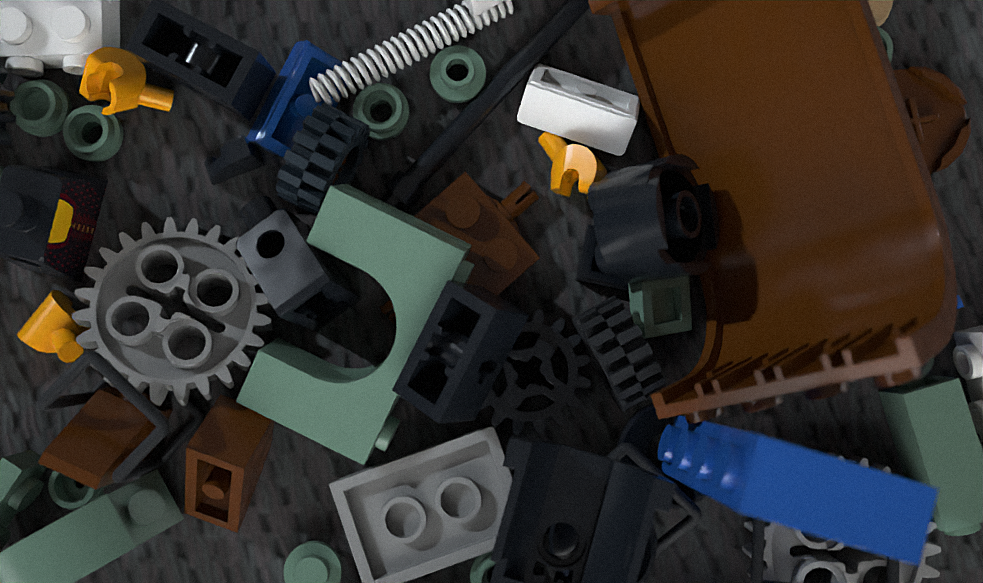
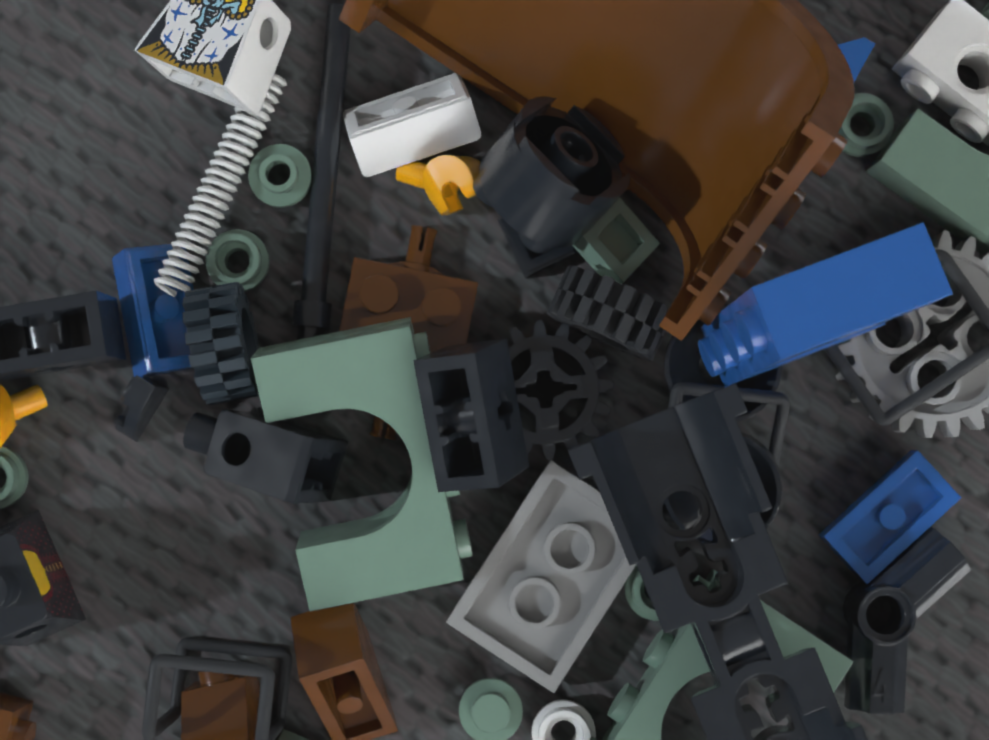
camera: 30 degrees left, 0 degrees up
light orange piece [17,290,90,363] -> none
light grey gear [72,217,273,406] -> none

